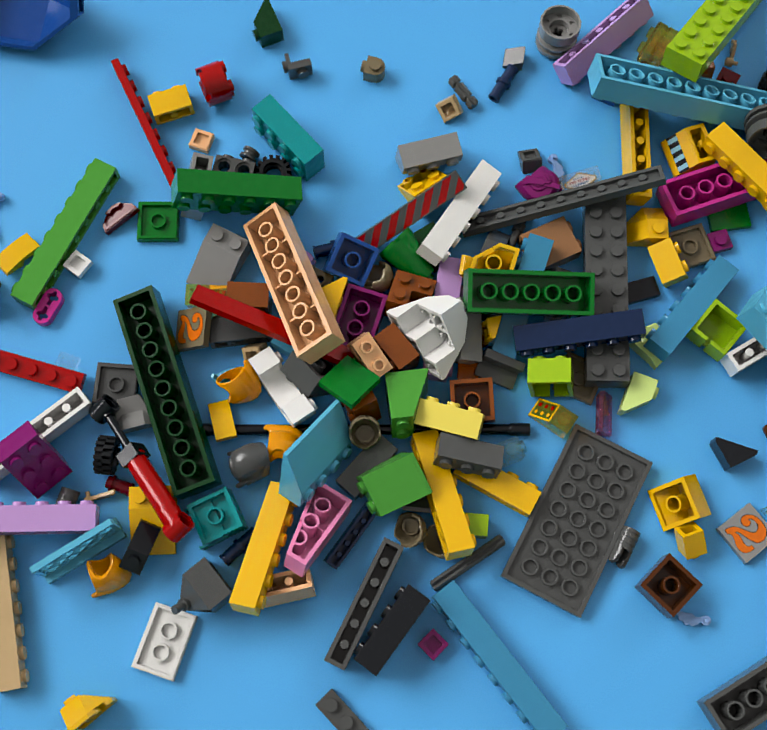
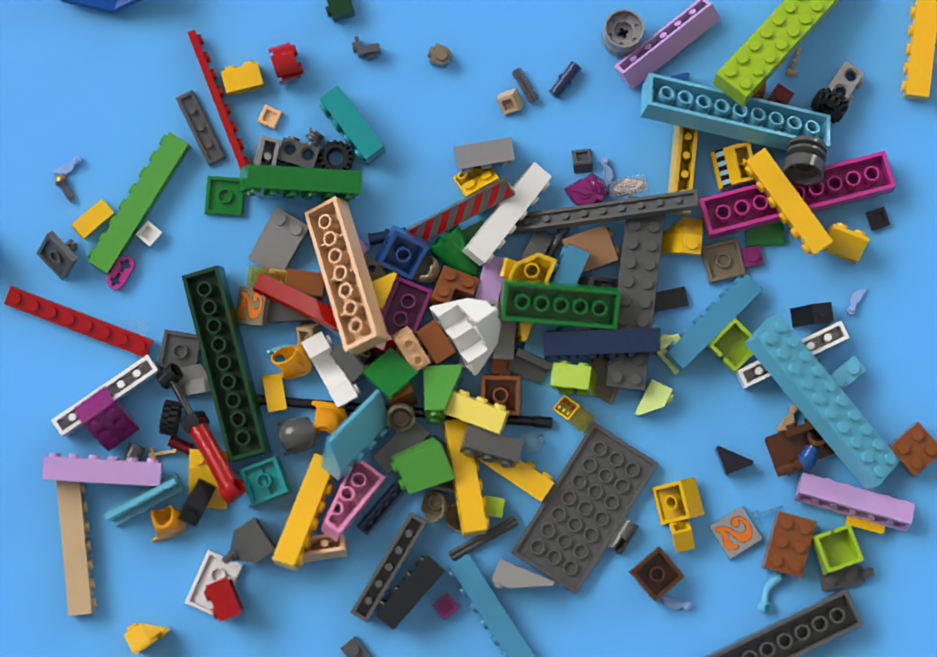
camera: 10 degrees right, 10 degrees up
tile [103,202,140,235] -> none
dark blue pin [219,526,254,567] -> none
slope [502,47,526,70] -> none
clear pink slope [595,390,612,437] -> none
clear yellow brick [637,22,678,67] -> none
yellow brick [647,238,690,288] -> none
none -> dark grey tile [176,90,226,166]
none -> red brick [204,576,245,622]
none -> light grey slope [491,559,554,590]

